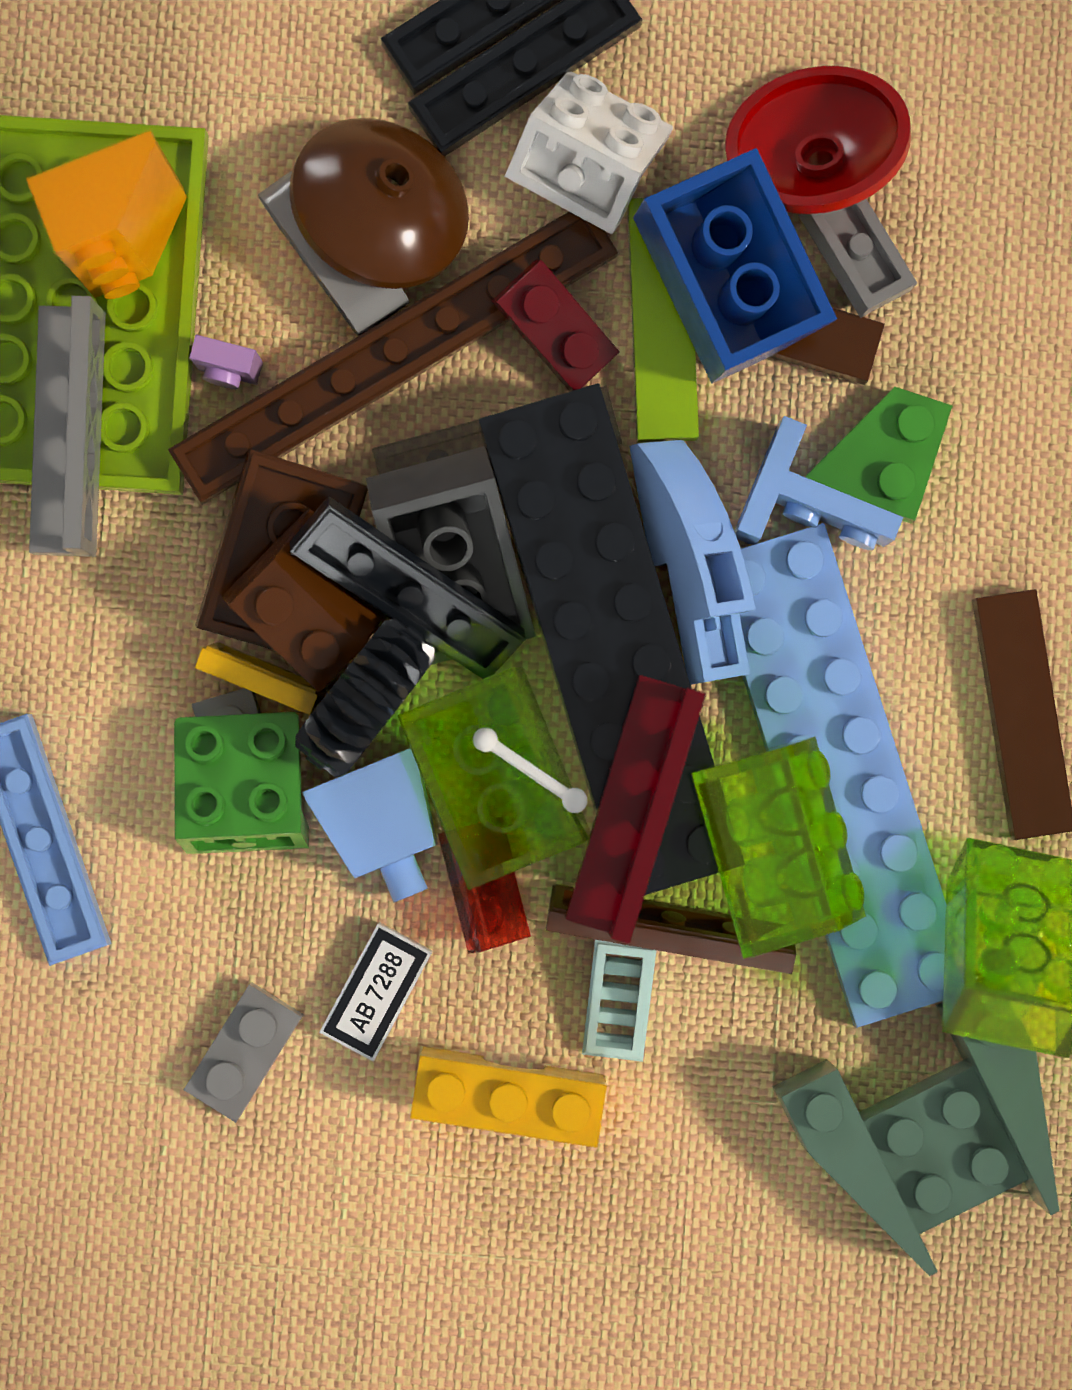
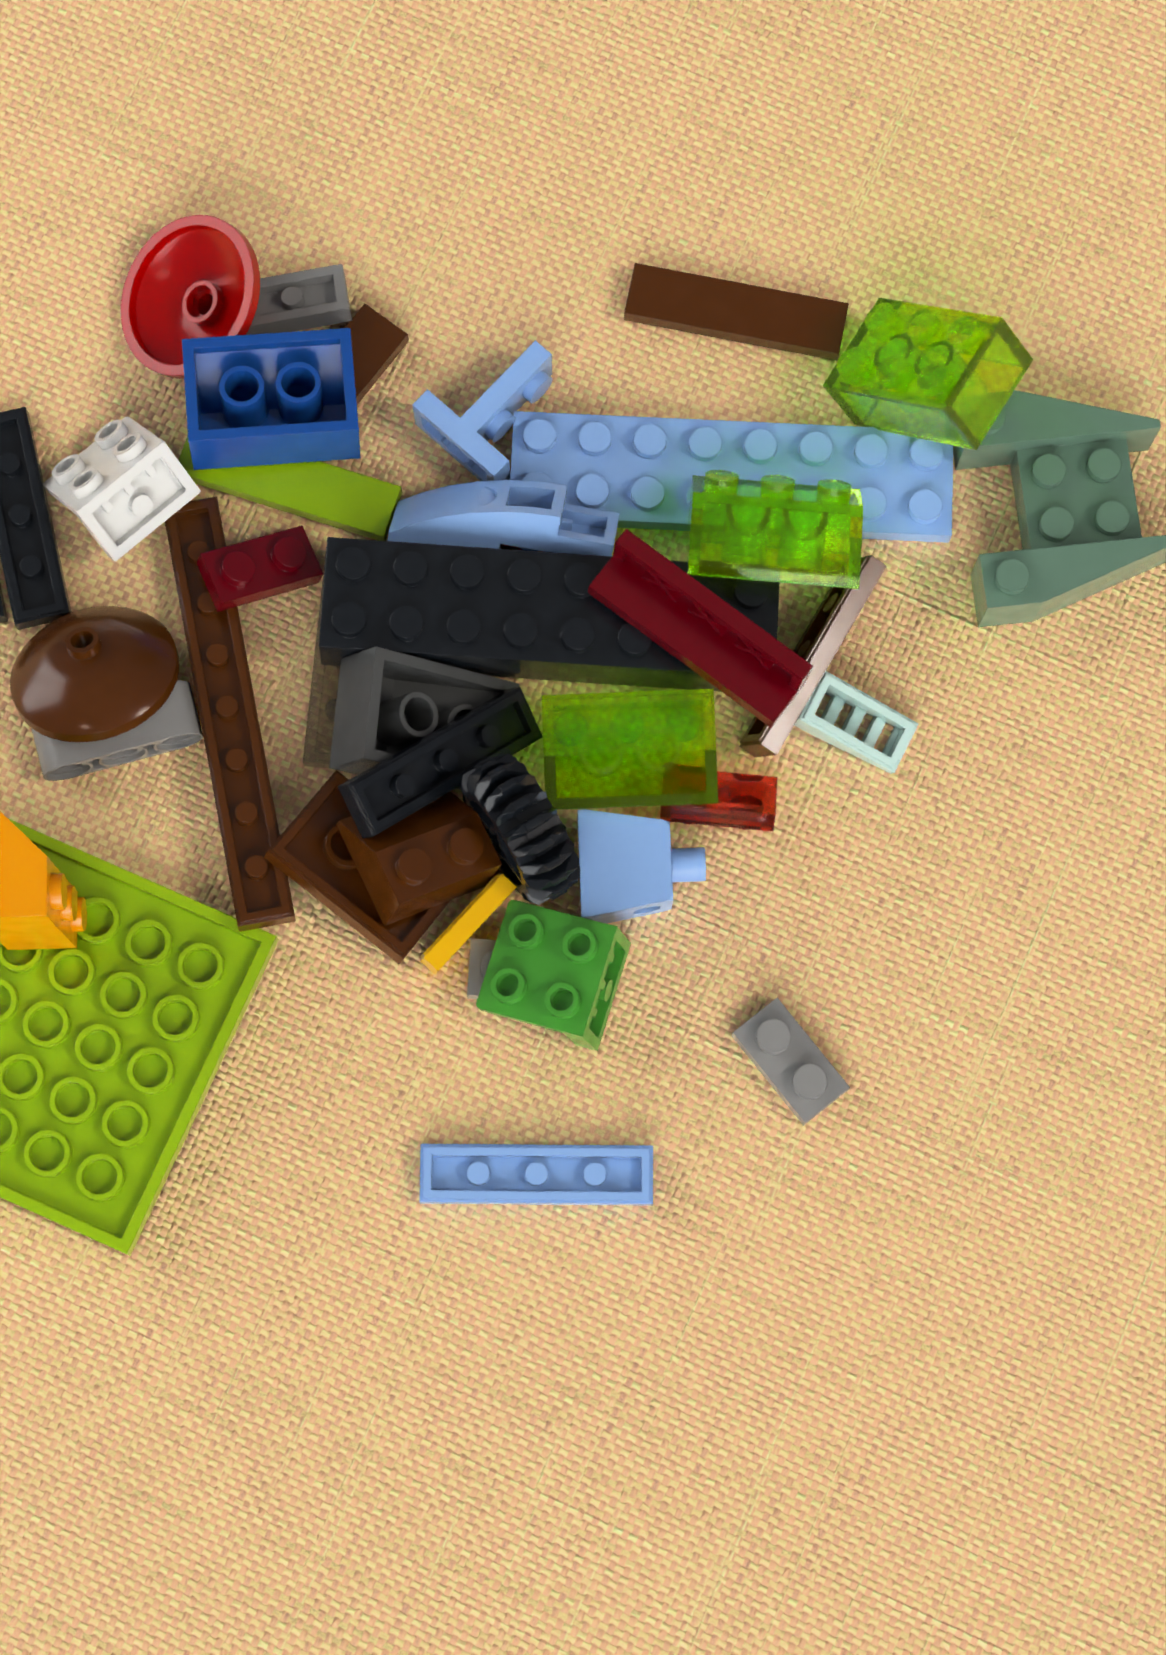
camera: 65 degrees left, 10 degrees down
light grey fence [29,296,106,557] -> none
lavender plate [189,335,263,389] -> none
tile [319,922,433,1062] -> none
yellow arch [410,1047,607,1148] -> none
white hinge [473,727,587,813] -> none
bright green wing [805,387,952,523] -> none

